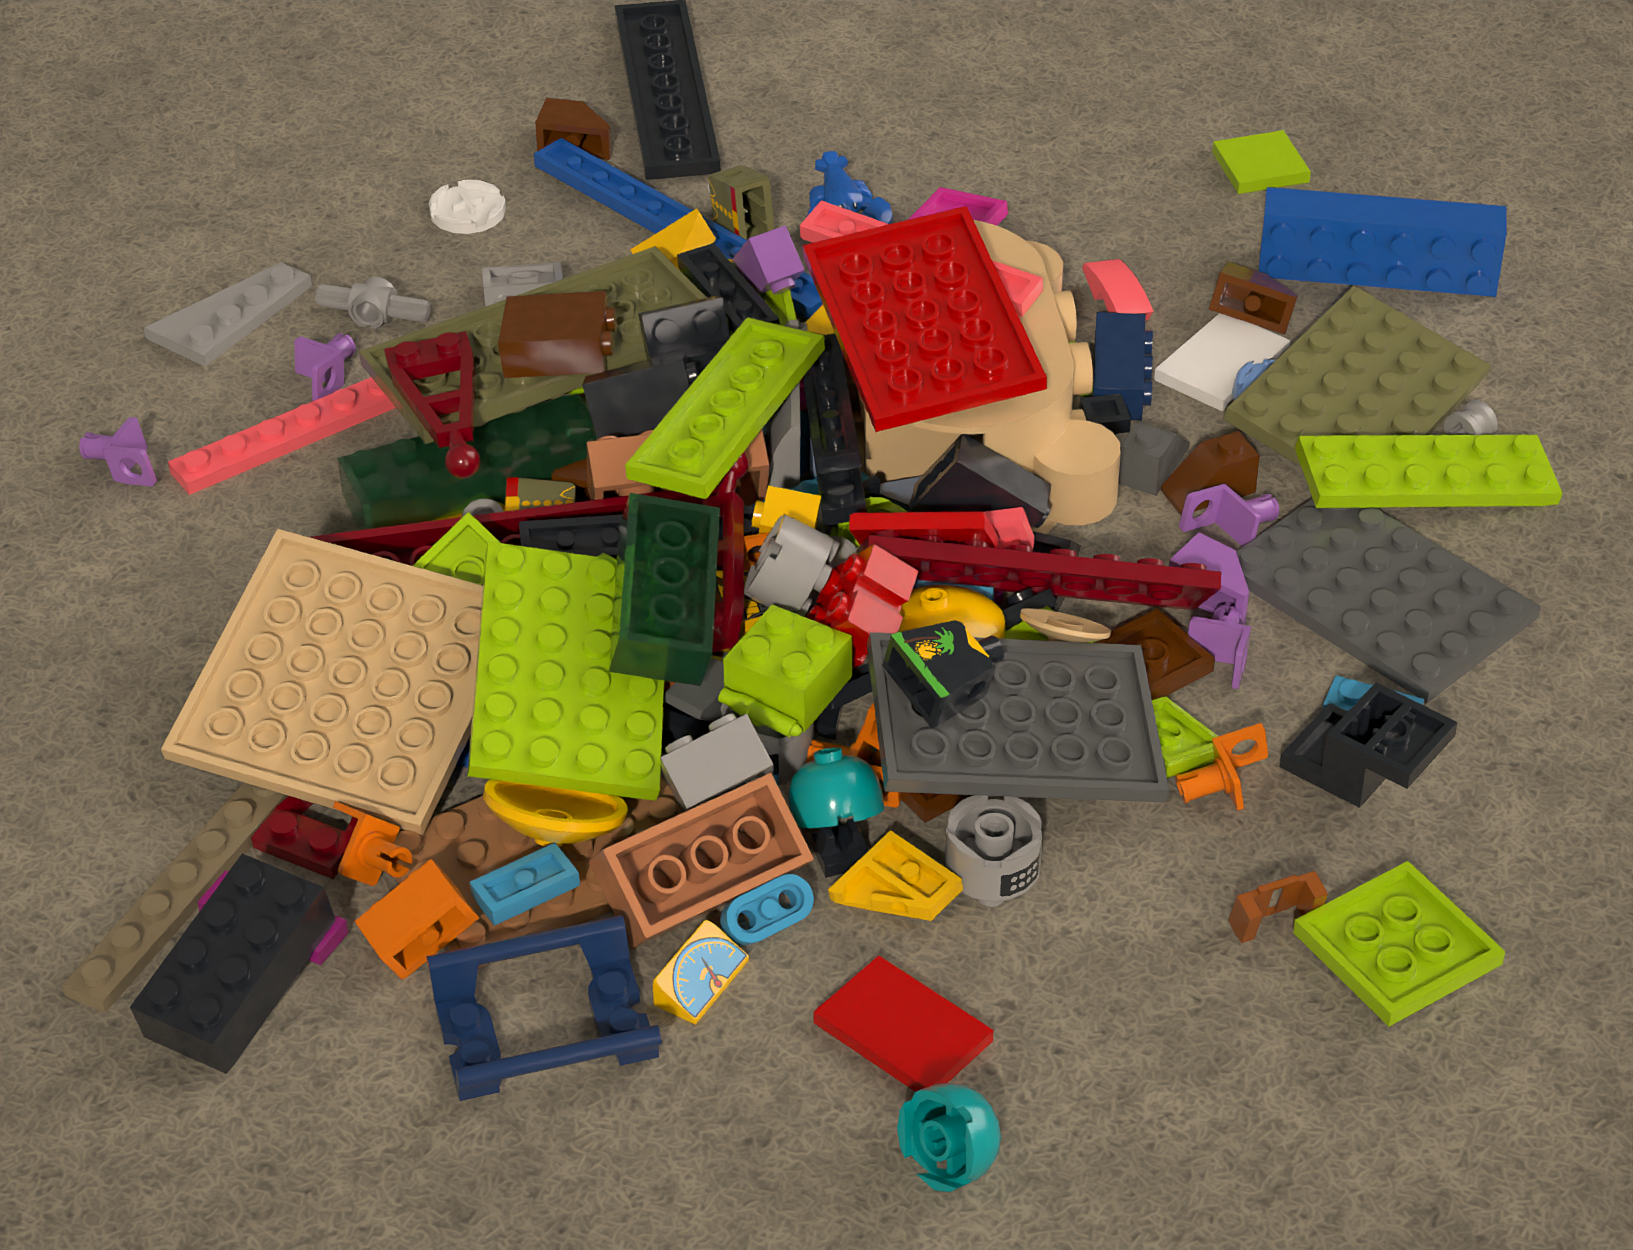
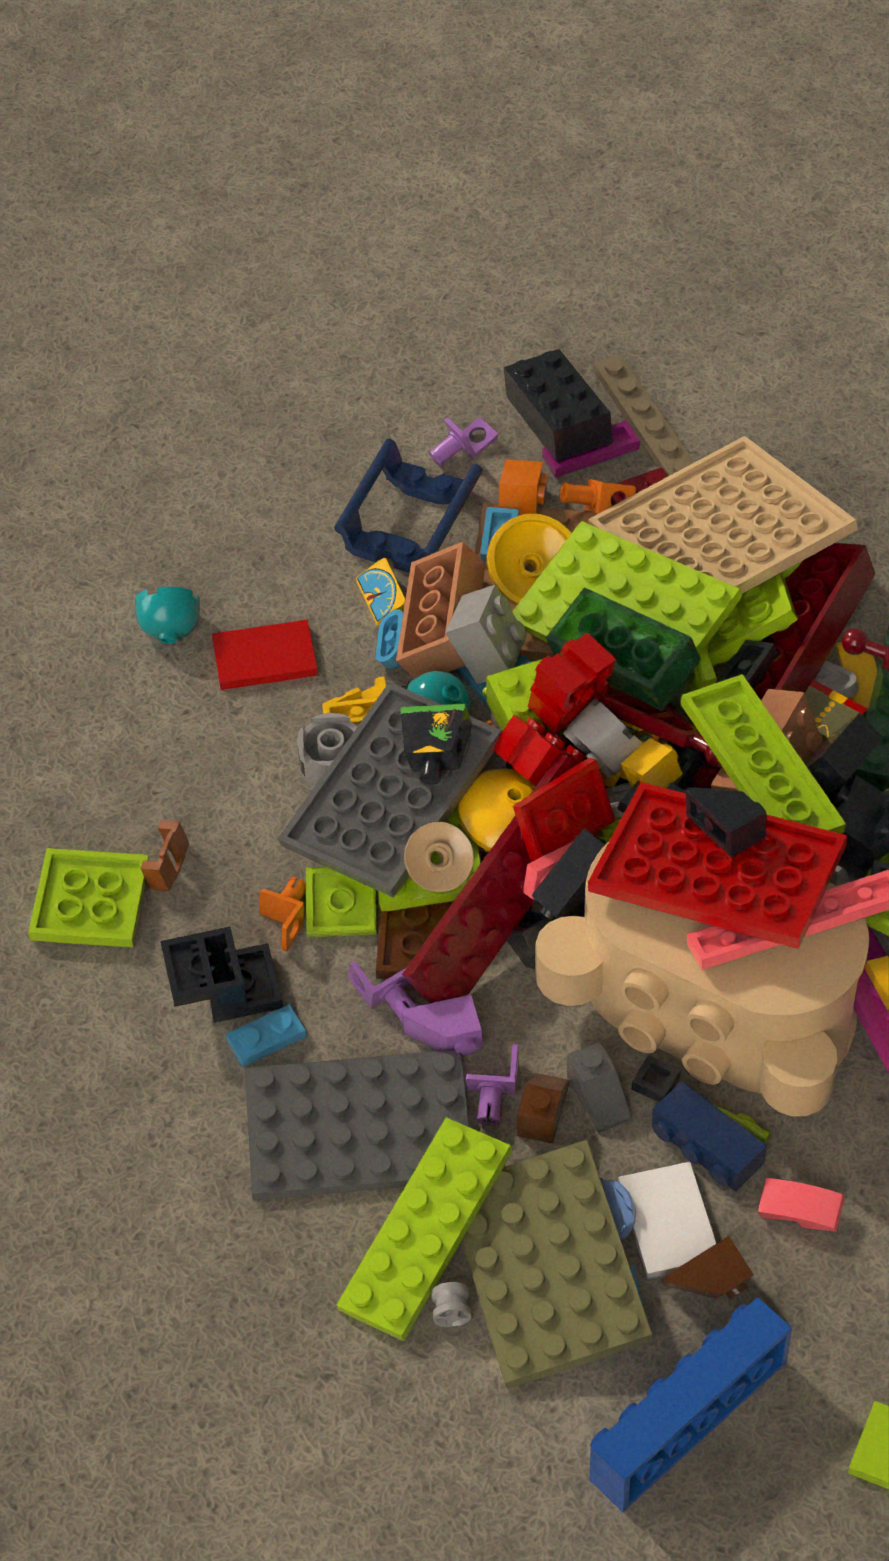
camera: 130 degrees right, 10 degrees up
none -> medium lavender bracket [428,417,498,467]
none -> red brick [527,633,616,733]
none -> black slope [686,787,767,857]

